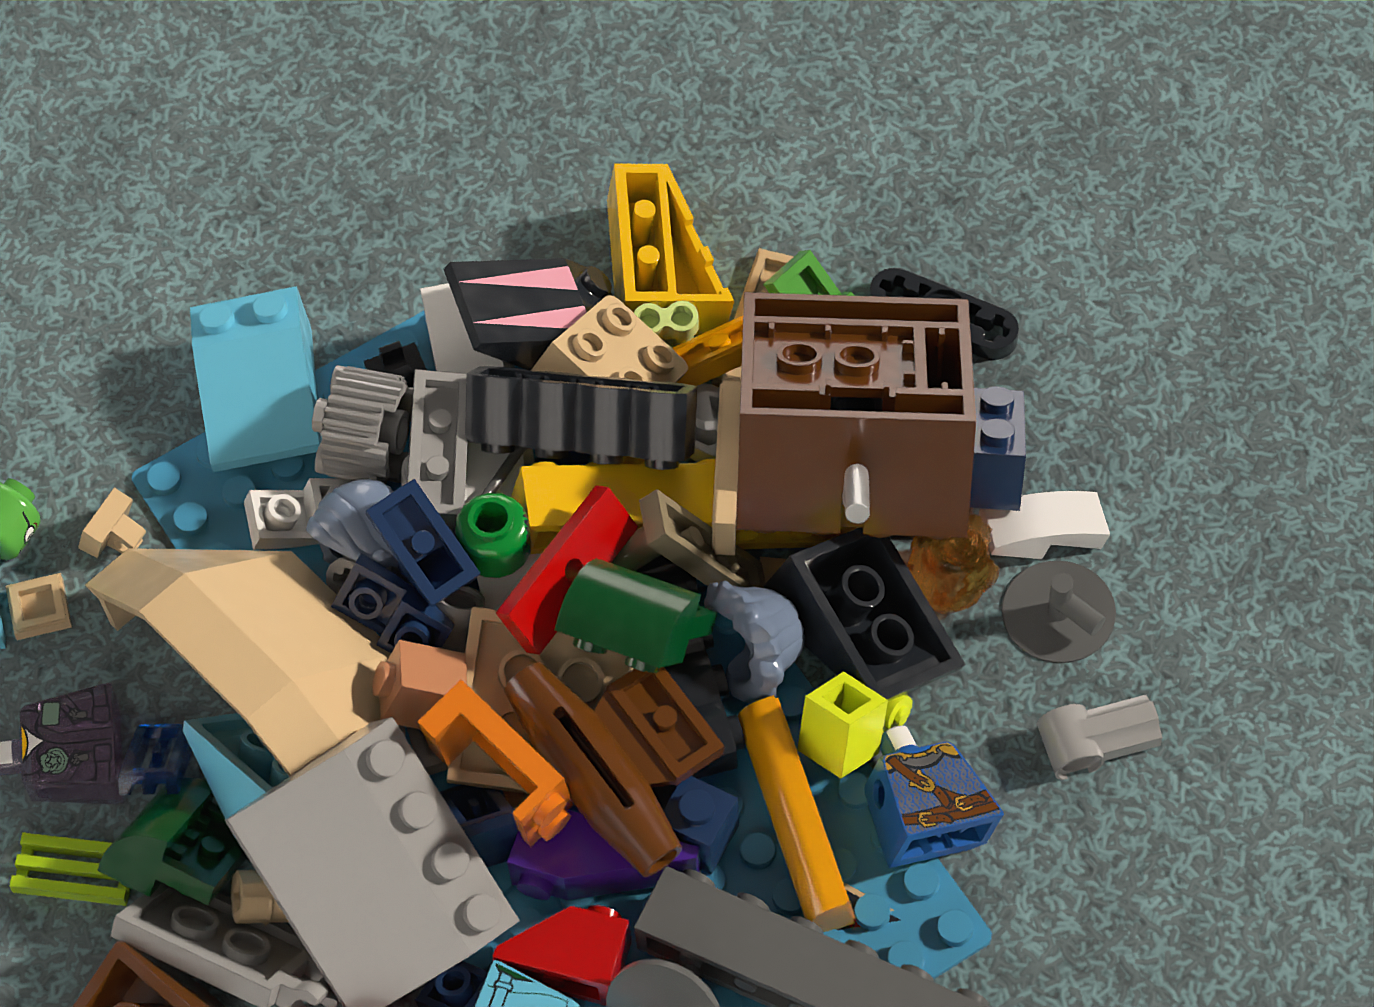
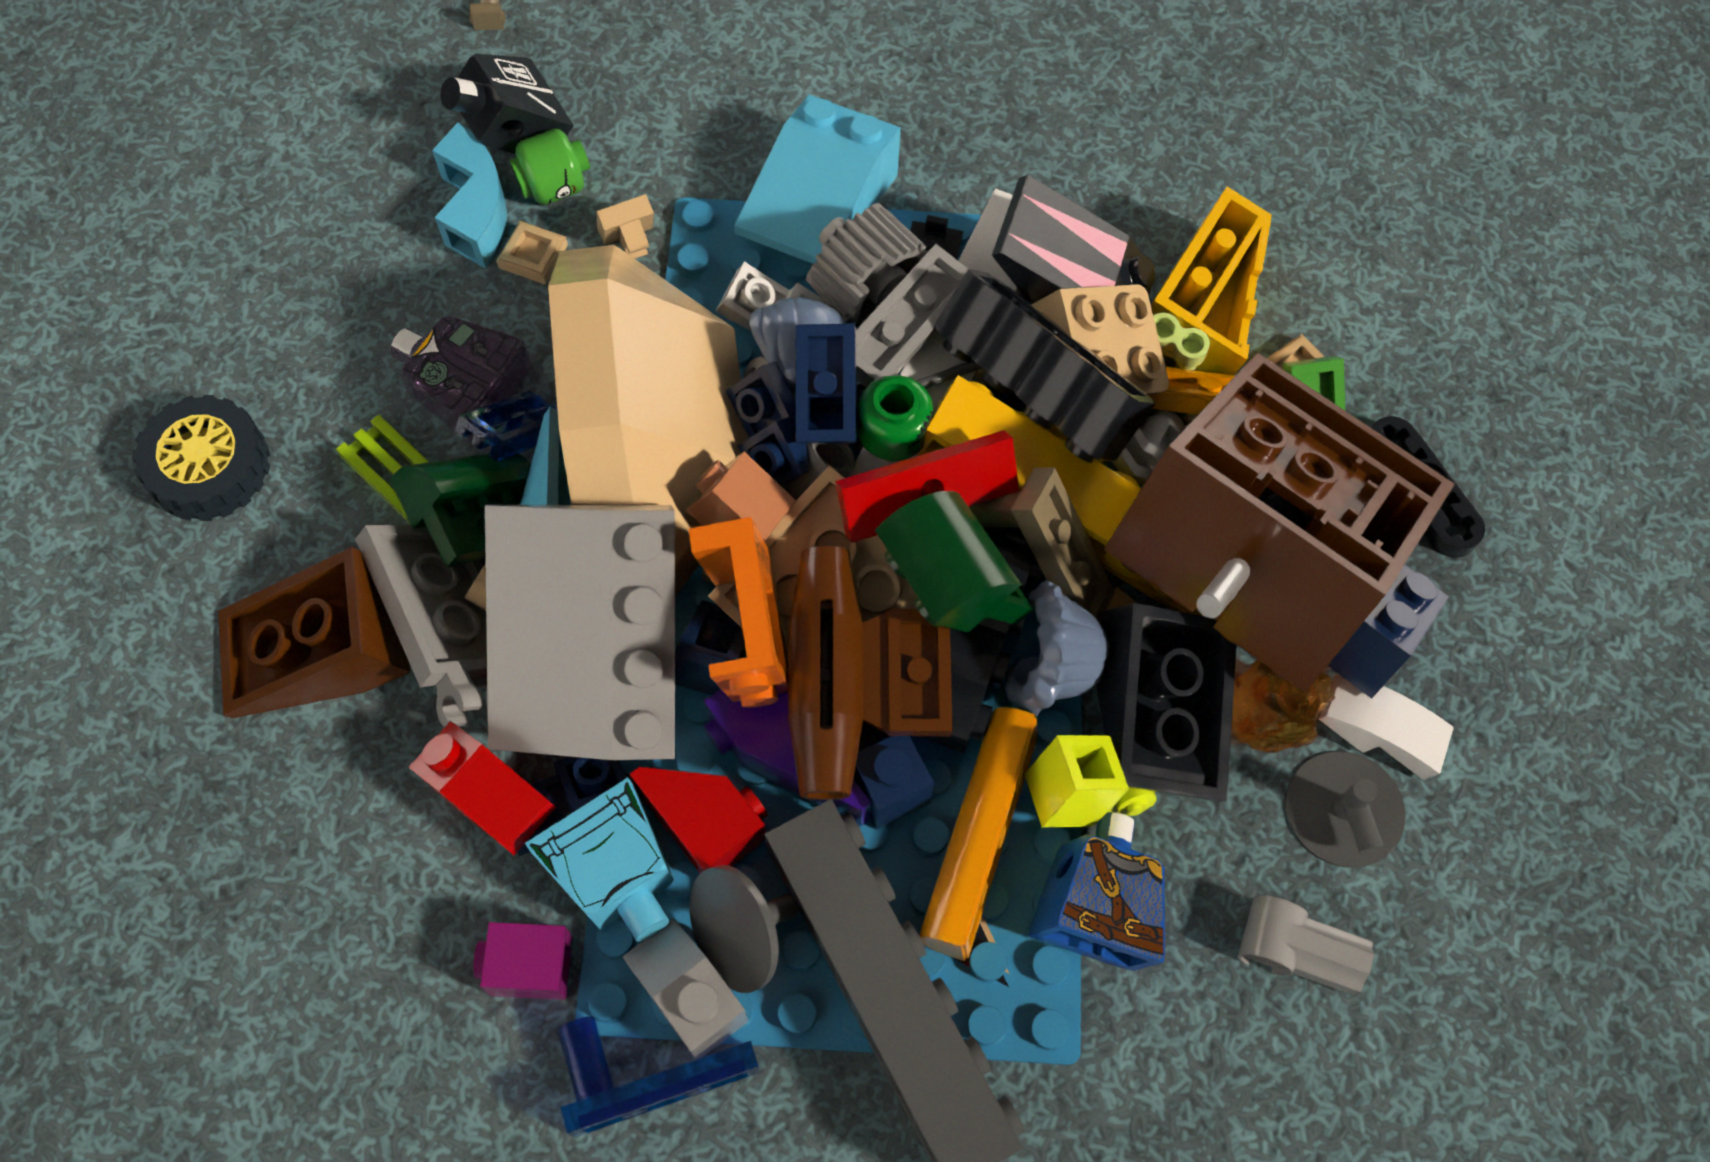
camera: 30 degrees right, 5 degrees up
tan tile [712,380,741,555] -> none

